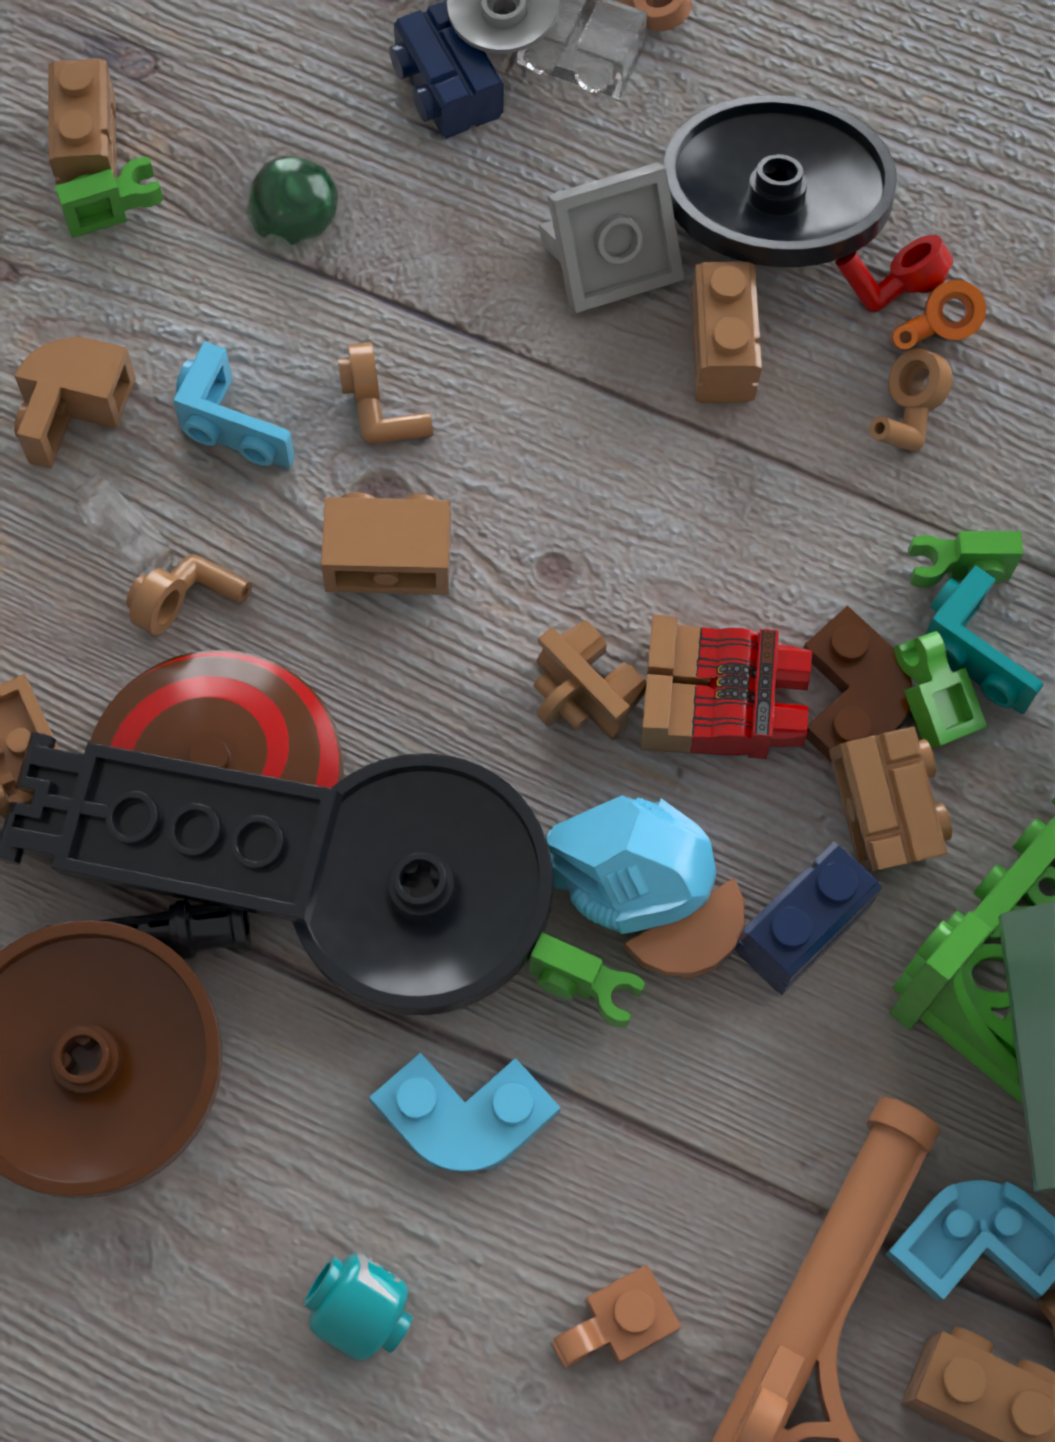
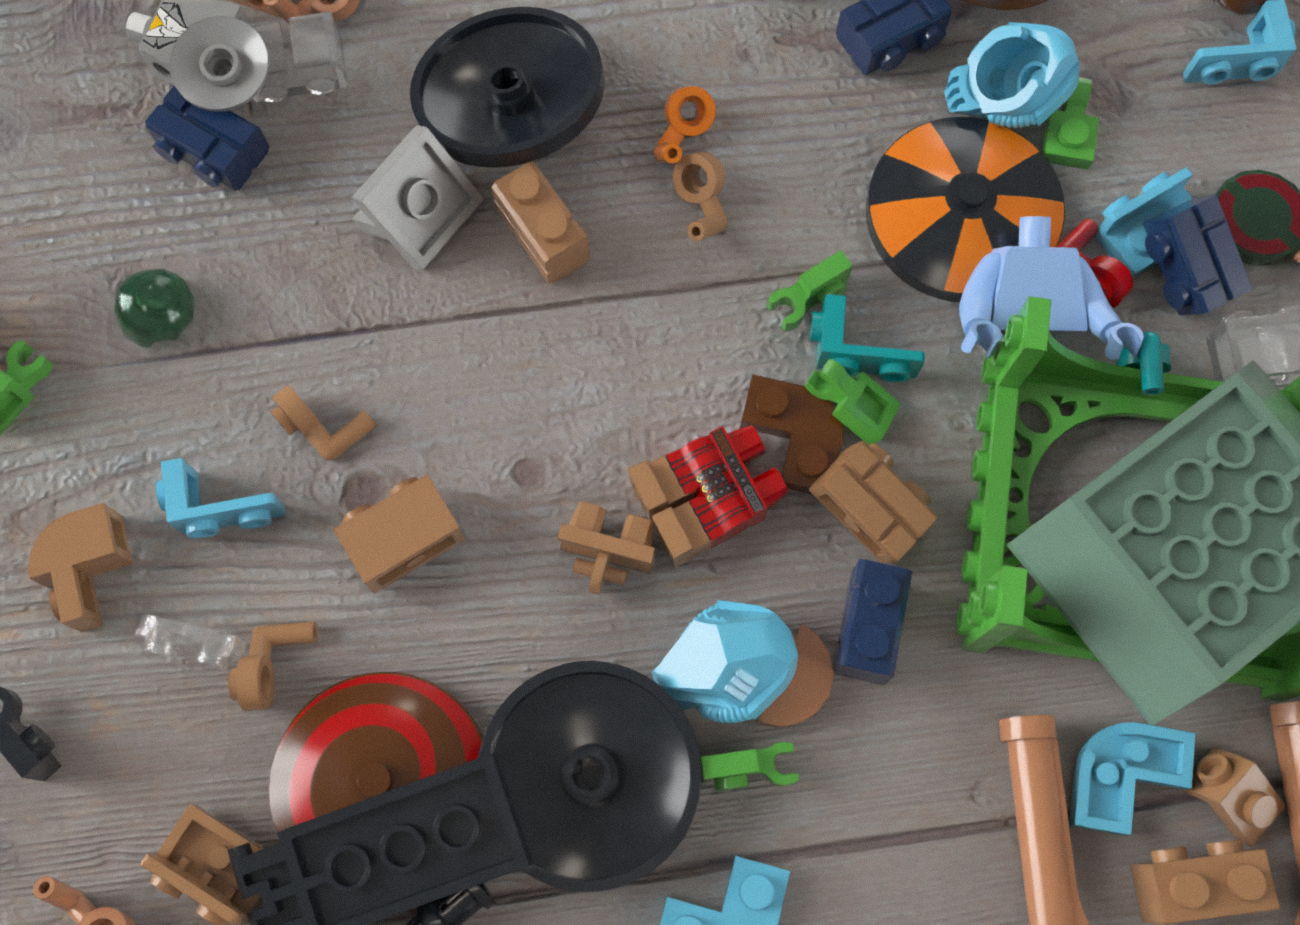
camera: 30 degrees left, 5 degrees up
red plate [835,235,953,312] -> none

